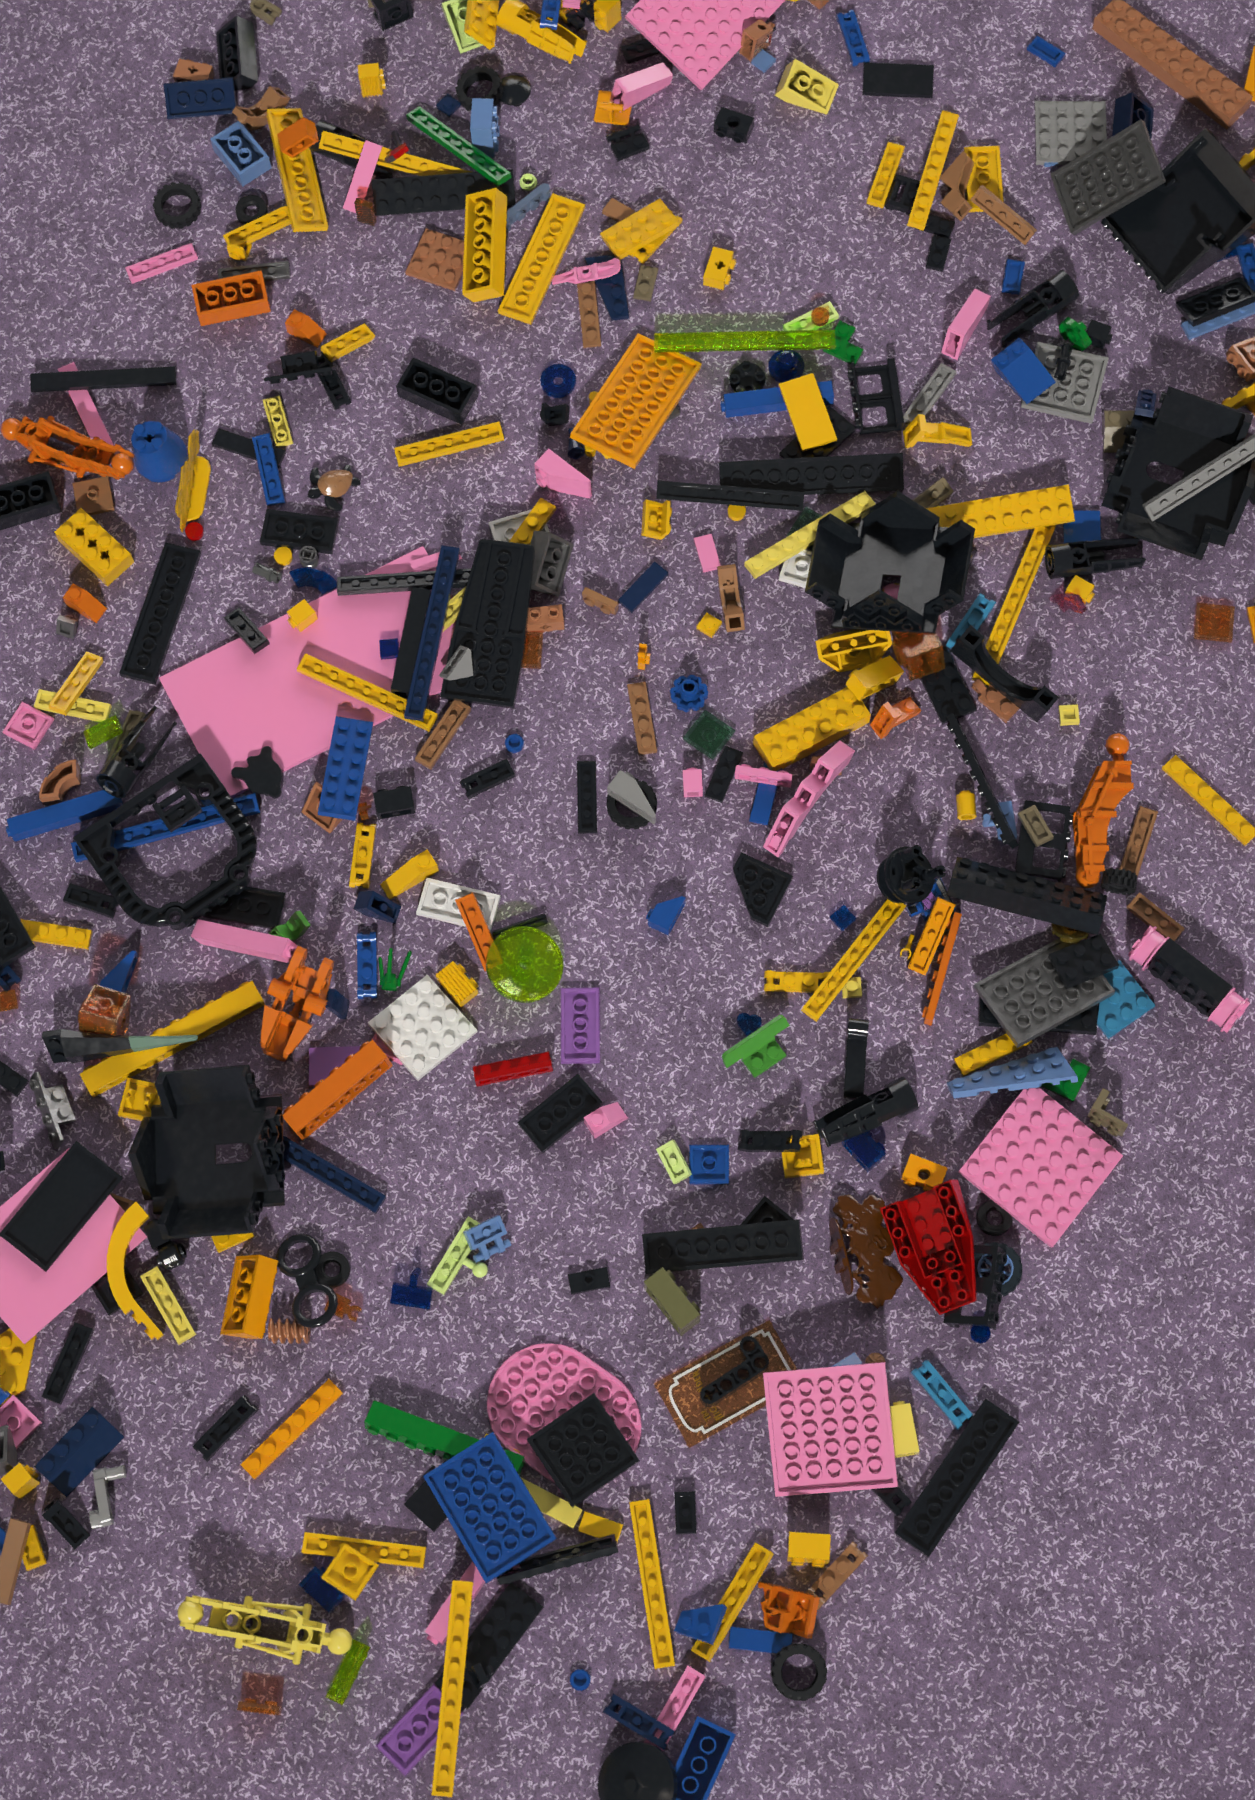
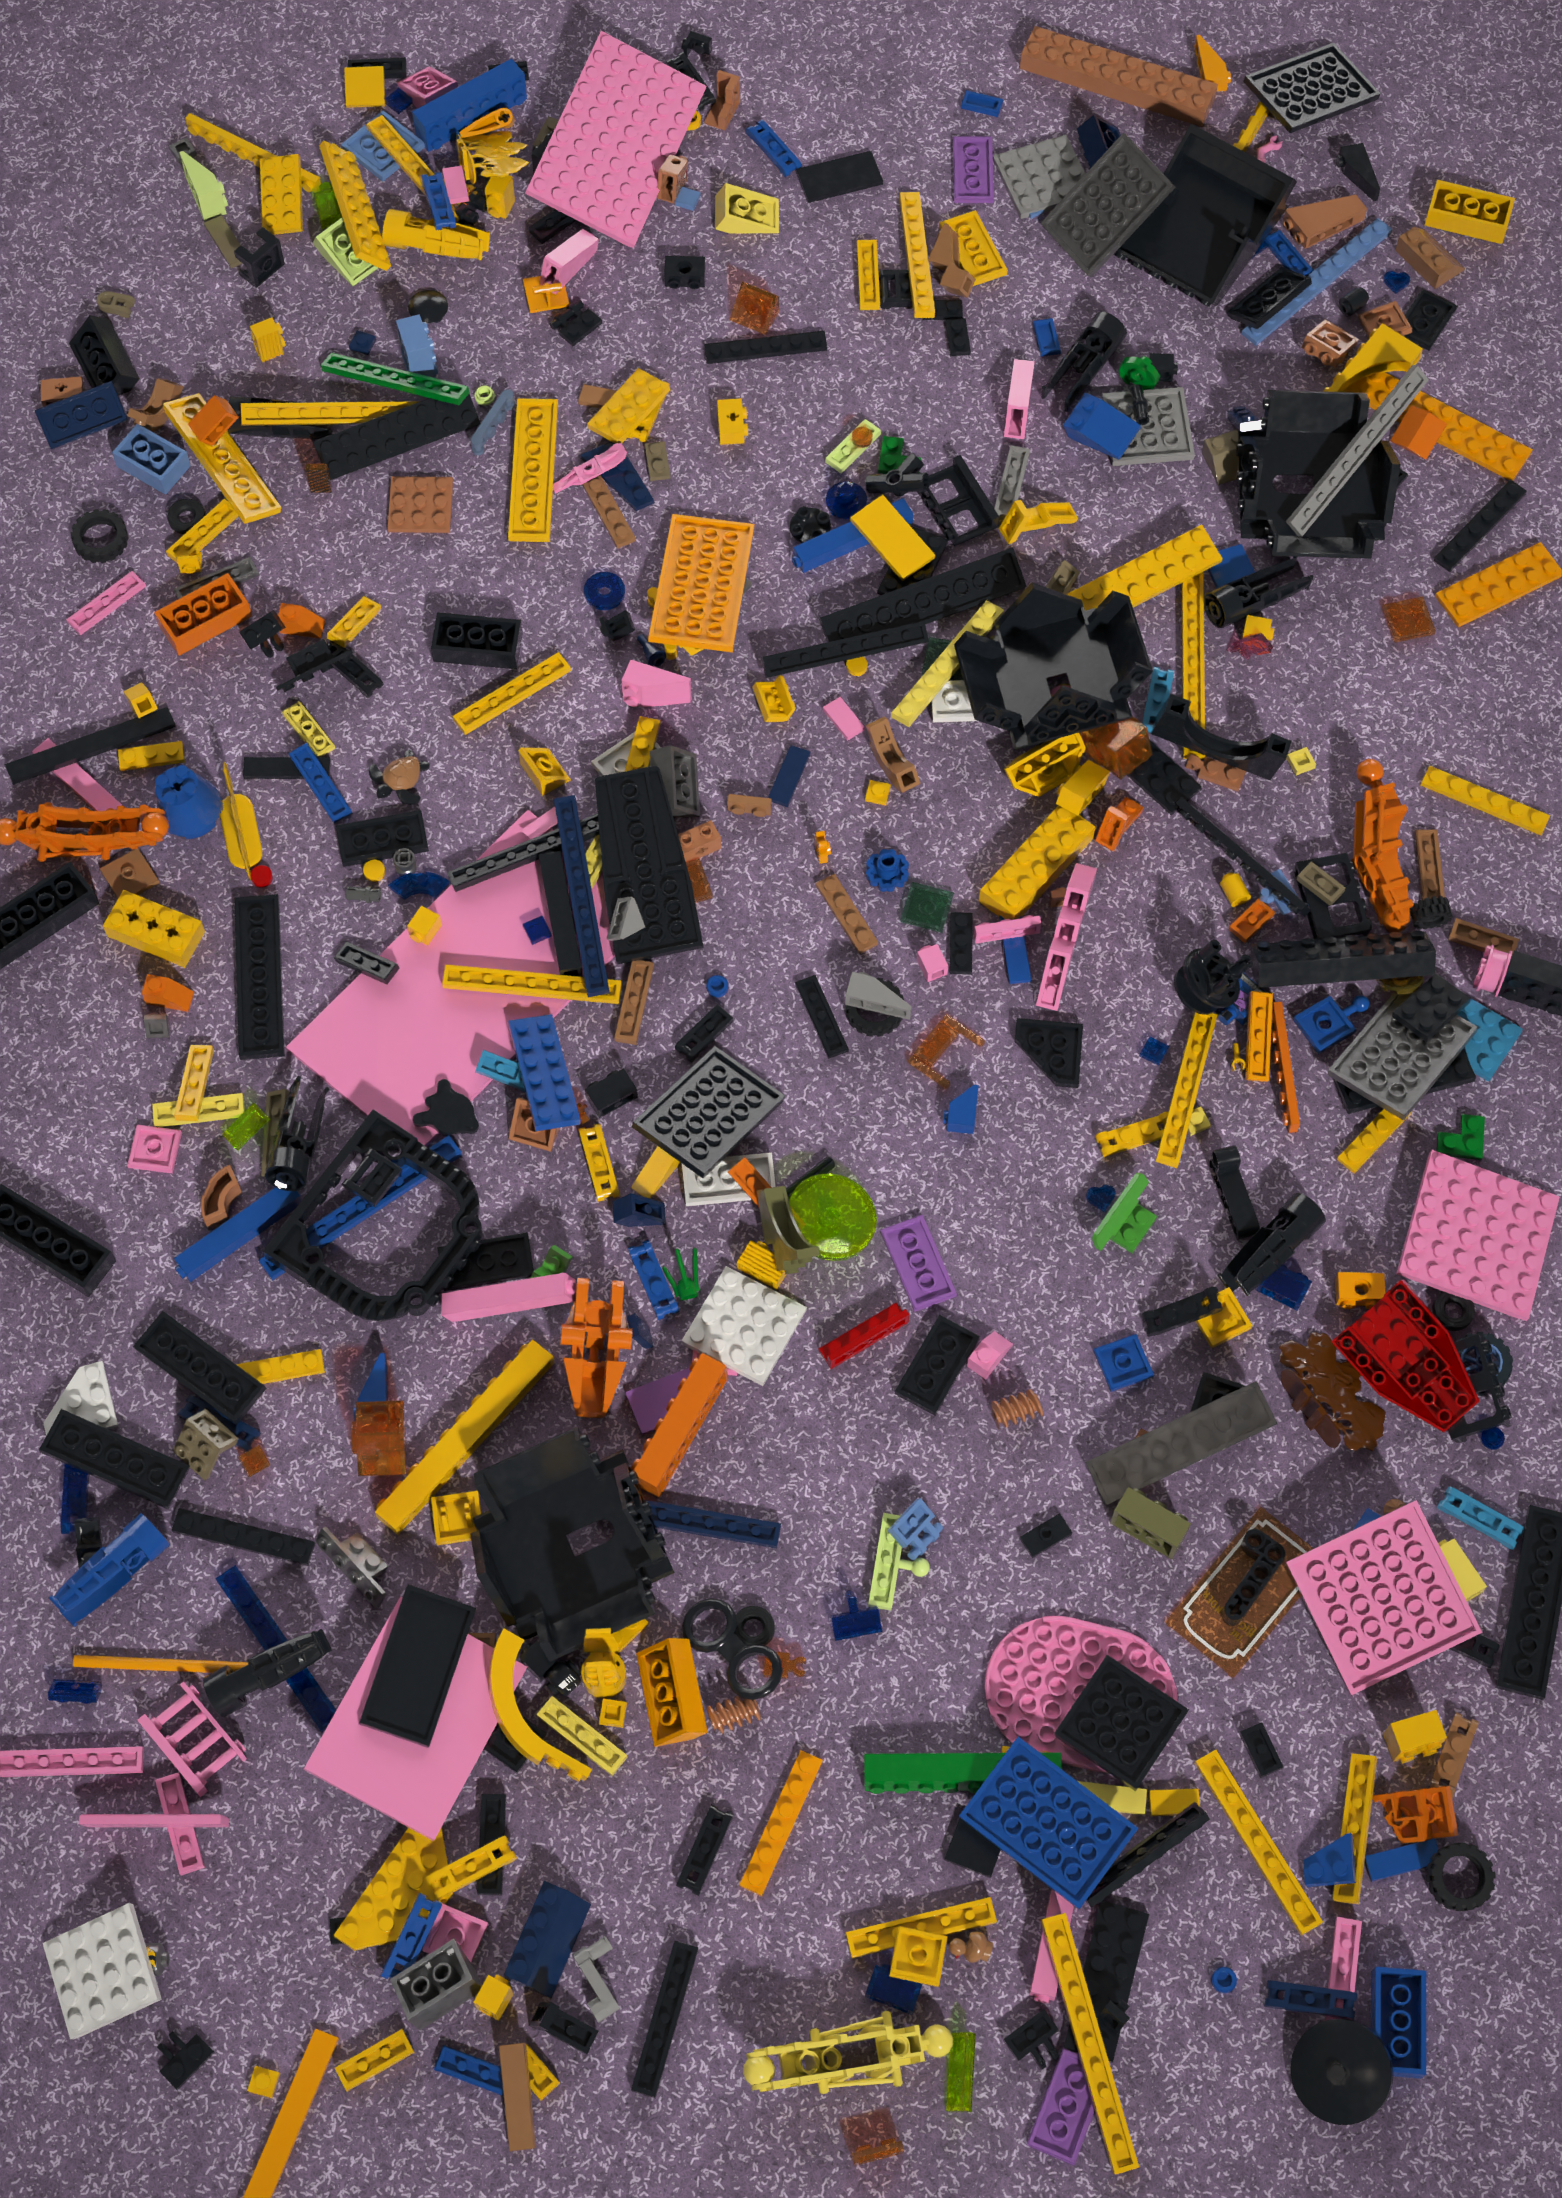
camera: 25 degrees left, 5 degrees down
black plate [42,1029,198,1064] -> none
black plate [63,883,119,919] -> none
bright pink tile [343,140,383,214] -> none
piece [385,130,409,163] -> none
black tyre [456,66,504,111] -> none
yellow brick [462,188,507,302] -> none
clear neon green plate [654,330,835,352] -> none
yellowish green plate [656,1140,692,1184] -> none
medium blue wing [947,1047,1078,1099] -> none
medium nougat plate [971,185,1037,245] -> none
dark tan bracket [1087,1088,1128,1137] -> none
none -> yellow plate [118,741,185,771]
none -> yellow brick [123,682,158,718]
none -> black hinge [239,610,286,658]
none -> yellow plate [426,1836,517,1901]
none -> dark azure plate [475,1050,526,1093]
none -> yellow slope [518,747,571,796]
none -> yellow piece [581,1628,627,1699]
none -> yellow plate [599,1699,627,1728]
none -> black plate [631,1941,699,2099]
none -> plate [632,1046,785,1178]
none -> black plate [704,330,827,364]
none -> clear orange slope [730,281,779,335]
none -> olive arch [757,1186,820,1275]
none -> black piece [865,453,930,496]
none -> clear orange plate [907,1014,985,1089]
none -> medium nougat animal [949,1931,993,1963]
none -> medium lavender tile [953,136,994,203]
none -> nougat piece [991,1389,1044,1430]
none -> black hinge [1003,2009,1059,2069]
none -> orange plate [1229,898,1275,943]
none -> blue plate [1293,995,1370,1054]

